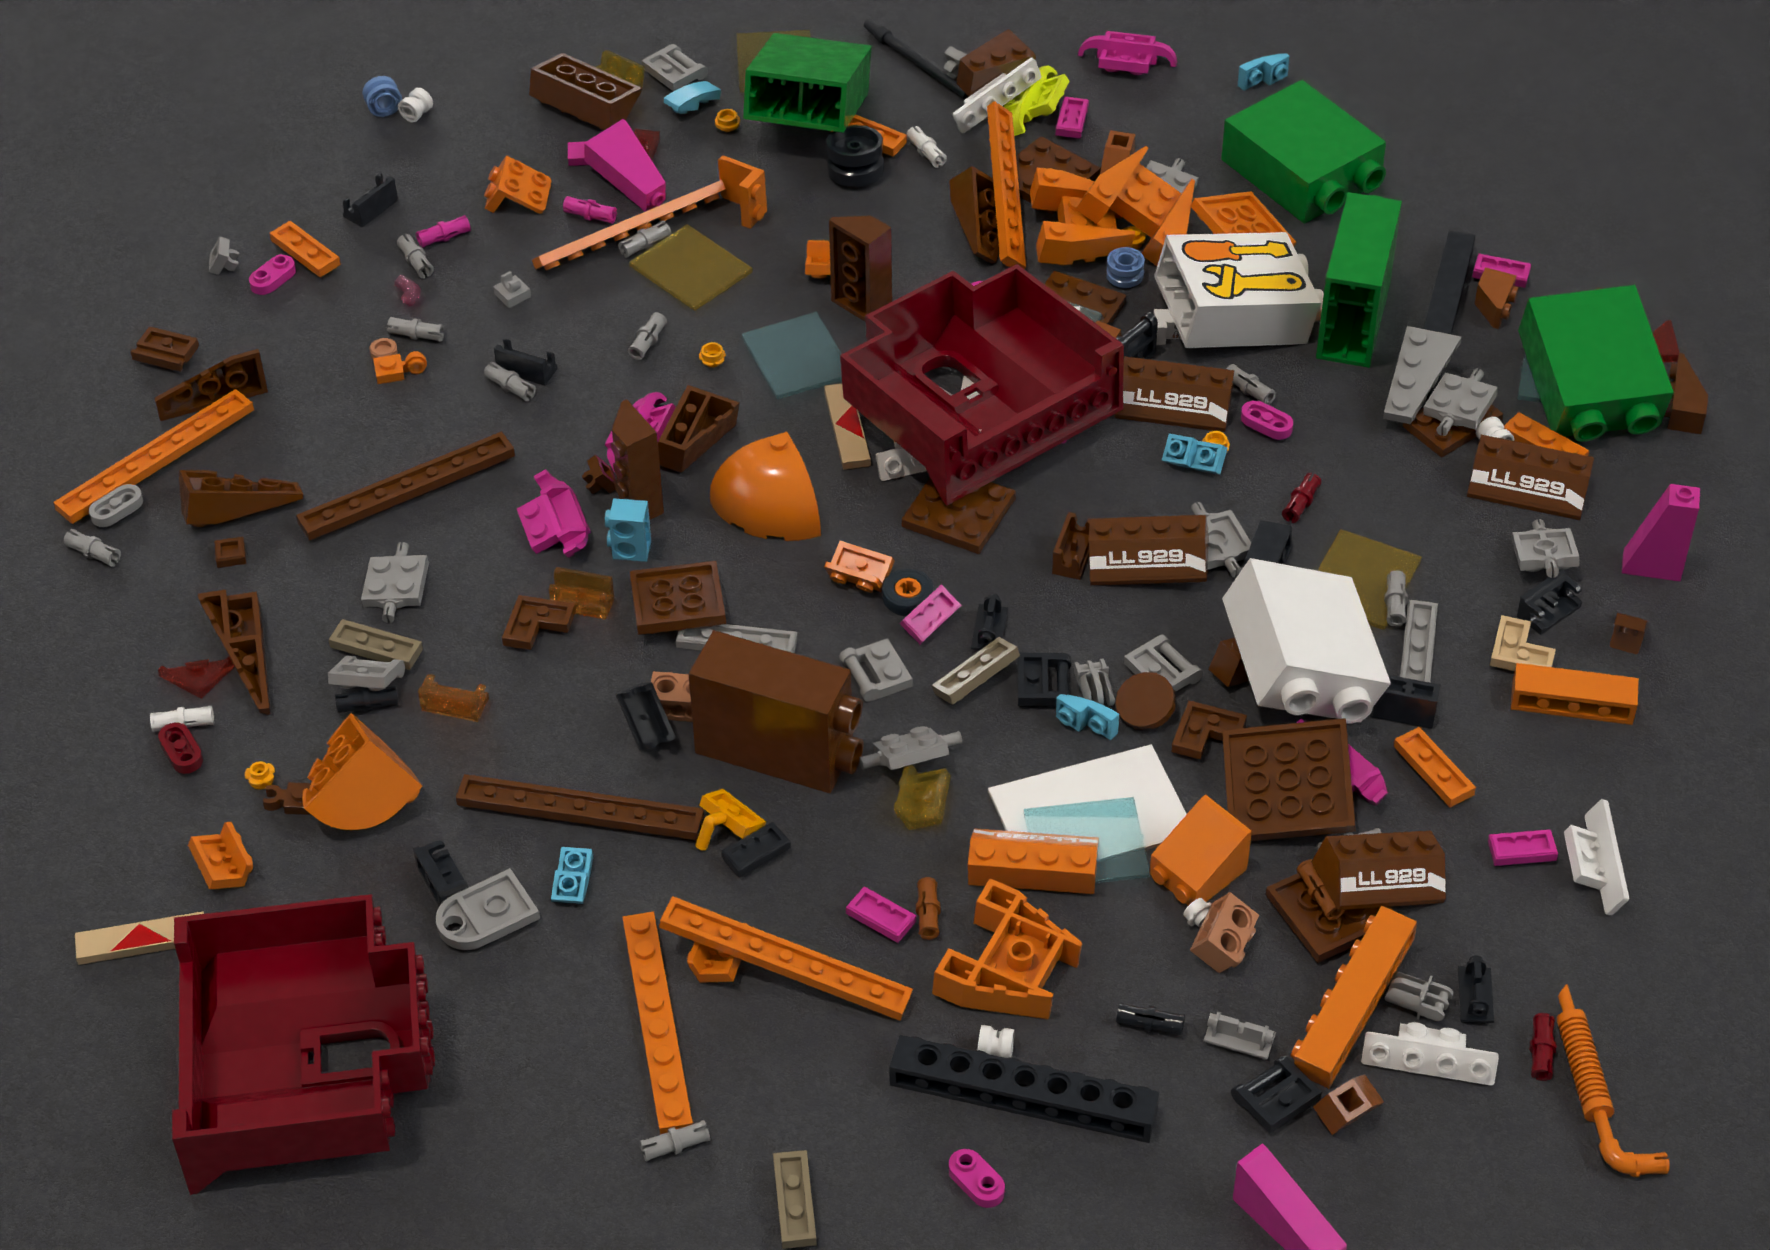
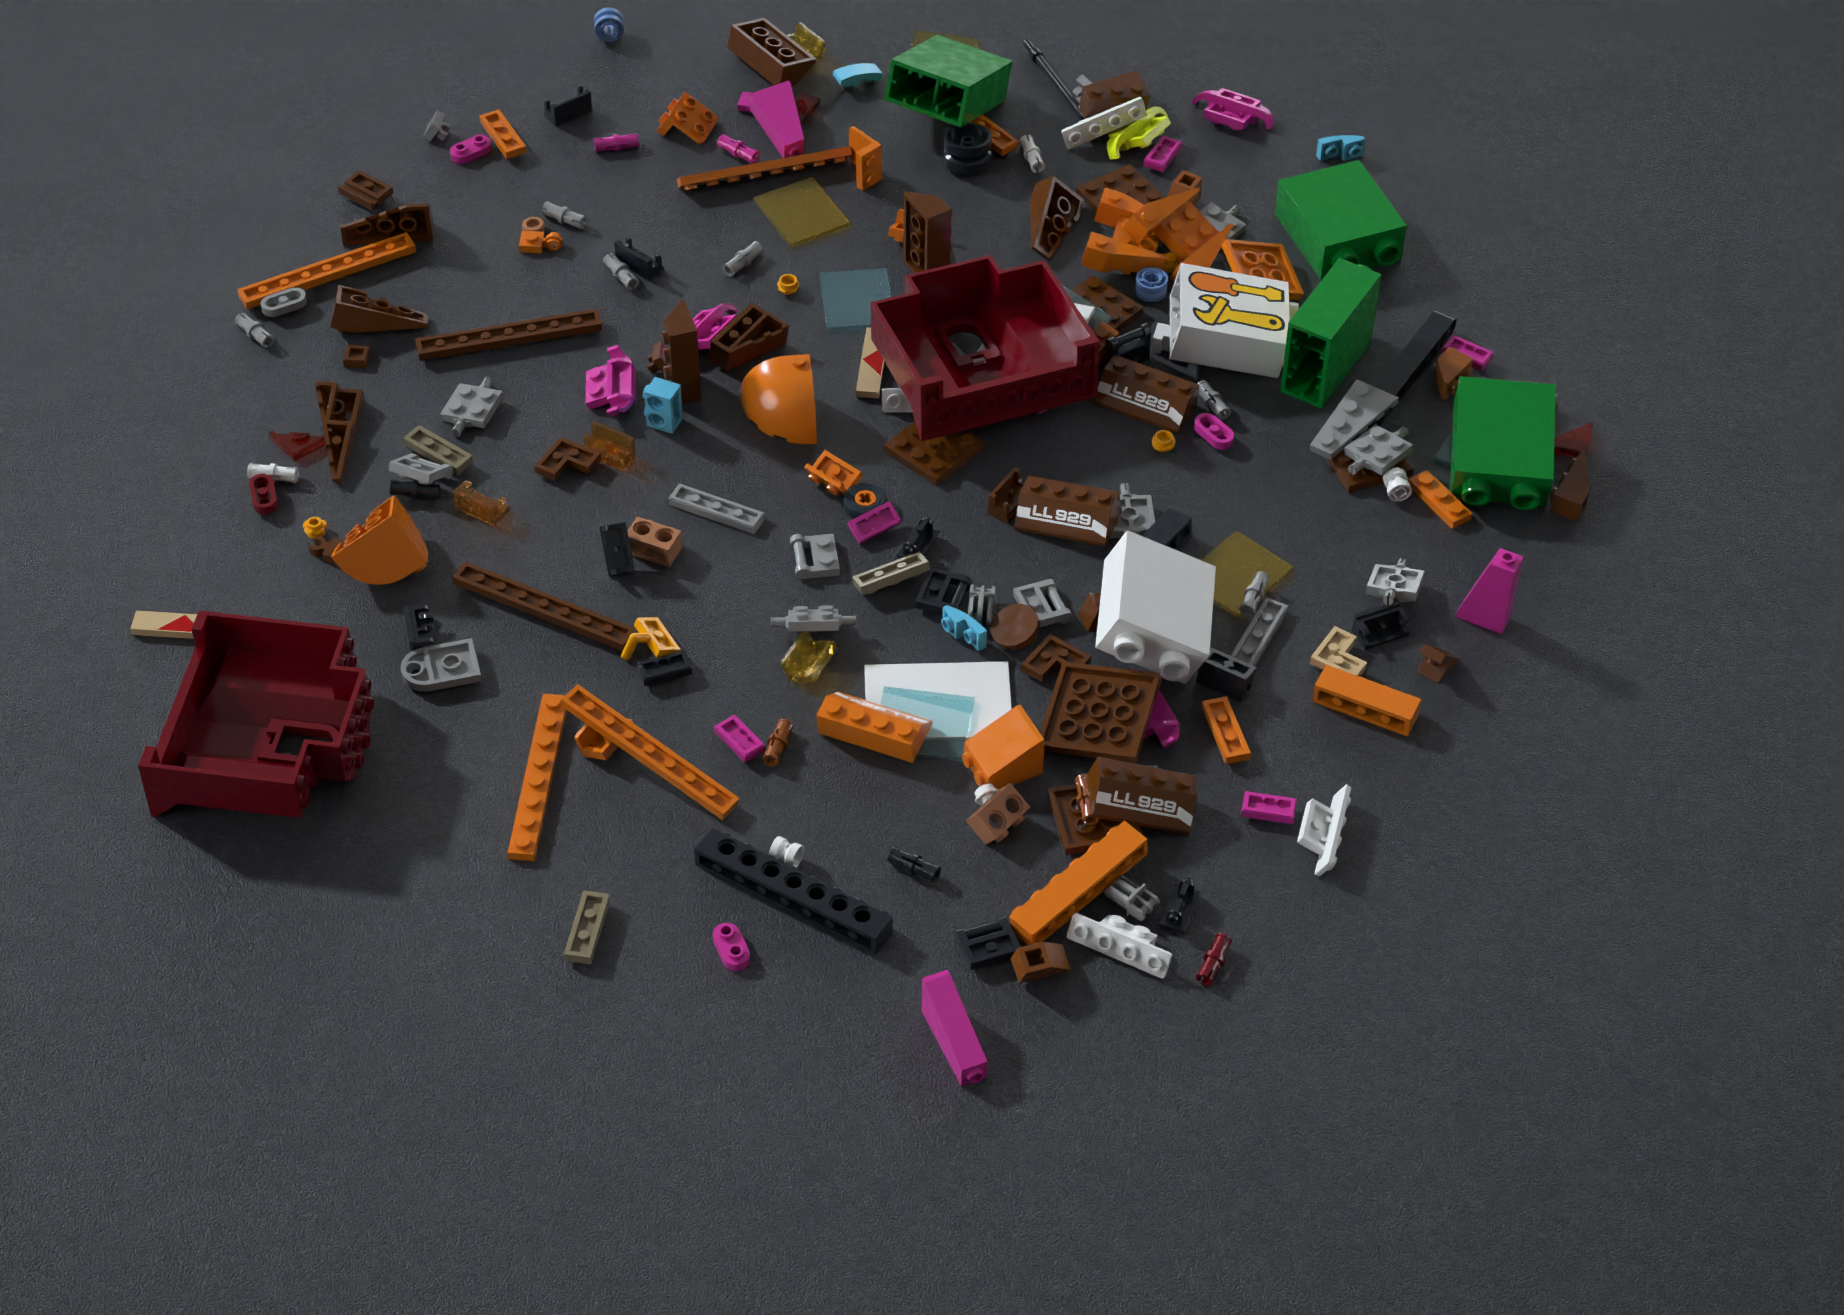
camera: 15 degrees right, 0 degrees up
orange bracket [188,822,253,889] -> none
clear pink arm [395,275,421,306] -> none
light grey pin [397,234,434,278] -> none
white wheel [398,88,433,122] -> none
light grey tile [493,271,531,308] -> none
medium azure slope [551,847,594,904] -> none
light grey pin [618,221,671,258] -> none
reddish brown plate [630,561,726,635] -> none
light grey pin [639,1120,710,1162] -> none
light grey plate [642,44,708,91] -> none
reddish brown brick [688,630,864,794] -> none
light orange plate [715,109,740,132] -> none
orange wedge [932,878,1082,1019] -> none
orange plate [987,101,1026,269] -> none
medium azure slope [1162,434,1227,475] -> none
light grey hinge [1203,1012,1276,1060] -> none
dark red pin [1282,473,1322,523] -> none
reddish brown slope [1467,434,1594,520] -> none
orange piece [1556,984,1670,1177] -> none

